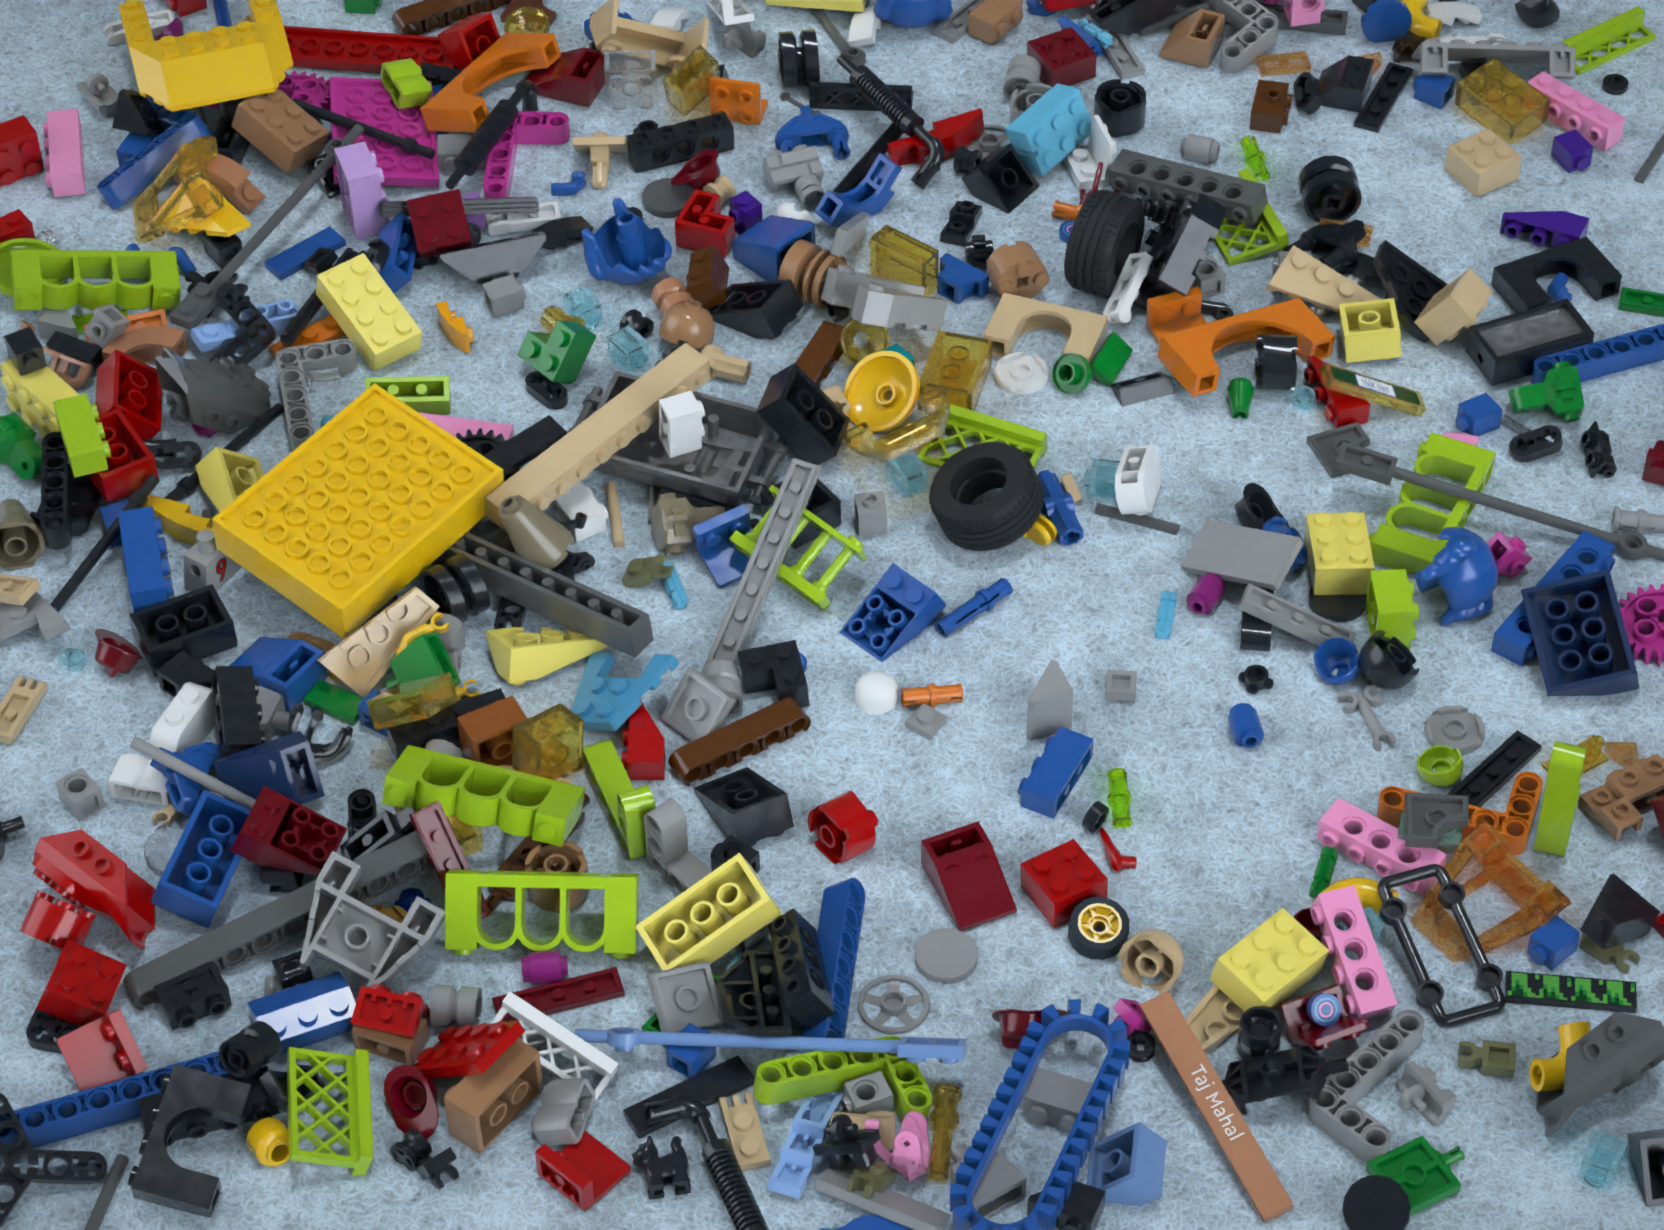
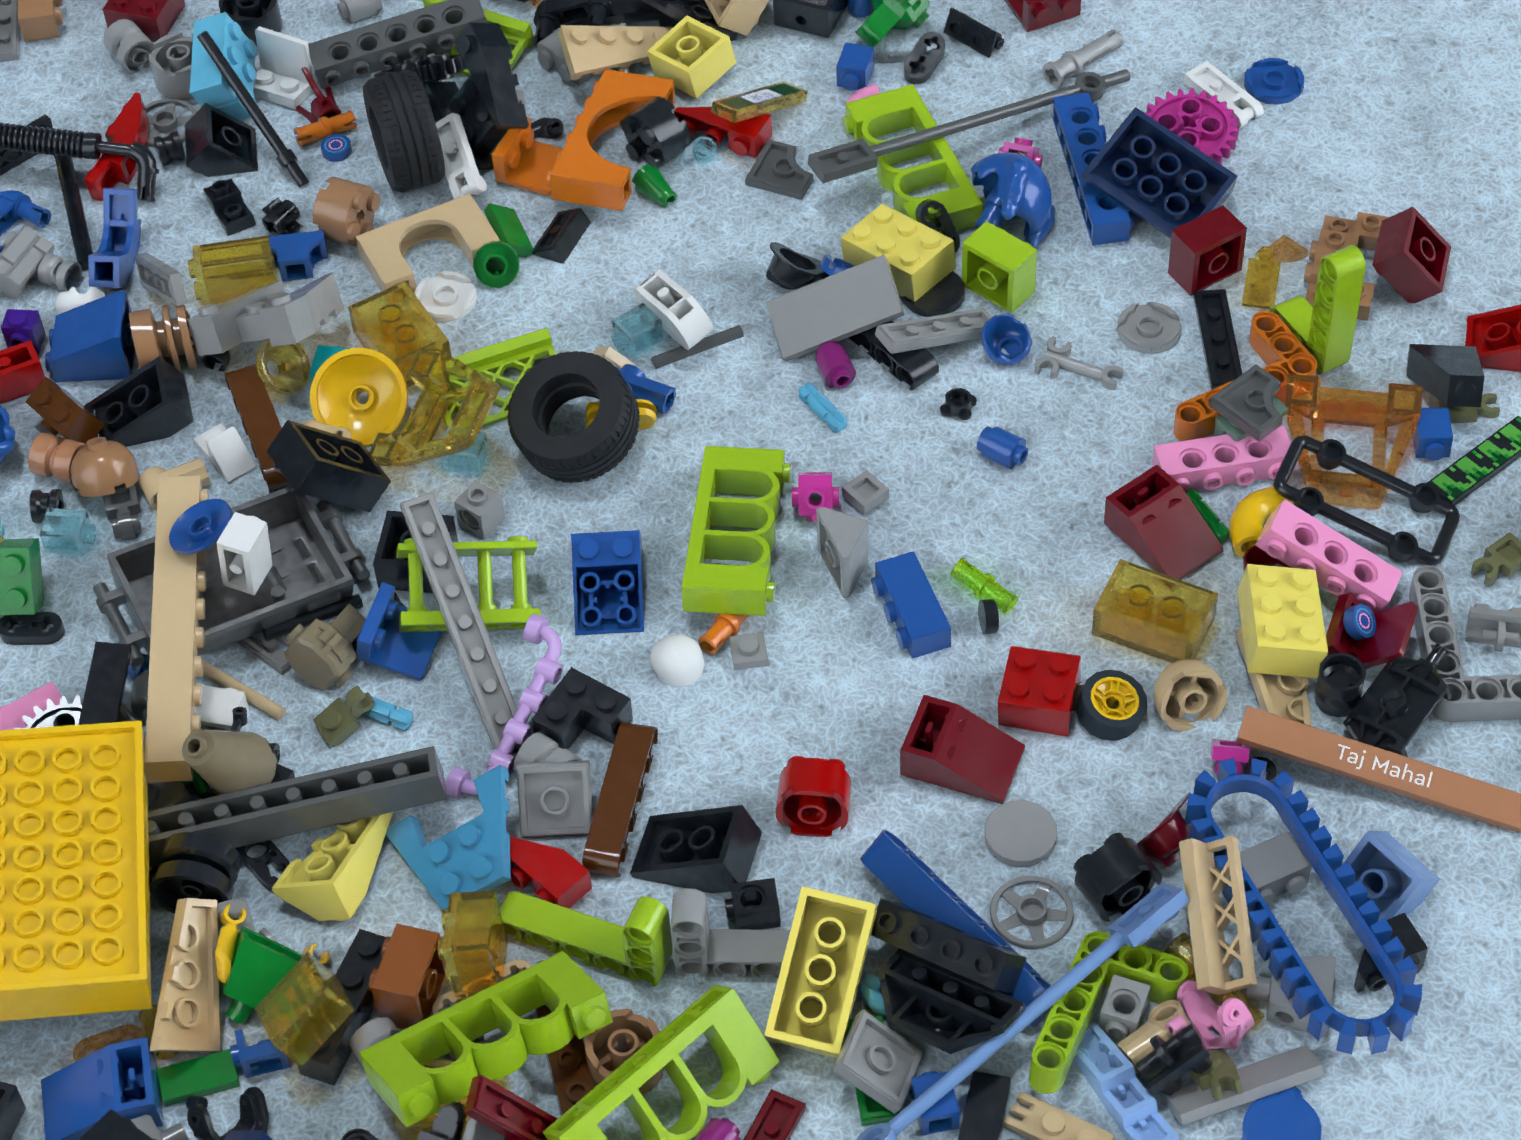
camera: 45 degrees left, 5 degrees up
blue pin [934,578,1013,638] -> none
red bar [1100,827,1137,872] -> none
black cylinder [1359,630,1419,690] -> none
lime hair [1417,745,1464,787] -> none
none -> blue dish [169,498,232,554]
none -> white slope [193,423,257,484]
none -> black bar [197,31,309,187]
none -> lavender bar [445,613,563,799]
none -> lime fence [681,446,791,616]
none -> dark pink brick [792,472,839,522]
none -> black beam [915,199,960,253]
none -> black brick [1073,832,1162,922]
none -> clear yellow brick [1092,559,1218,663]
none -> dark red slope [1104,465,1224,585]
none -> dark red brick [1168,205,1247,296]
none -> tan fence [1179,836,1257,995]

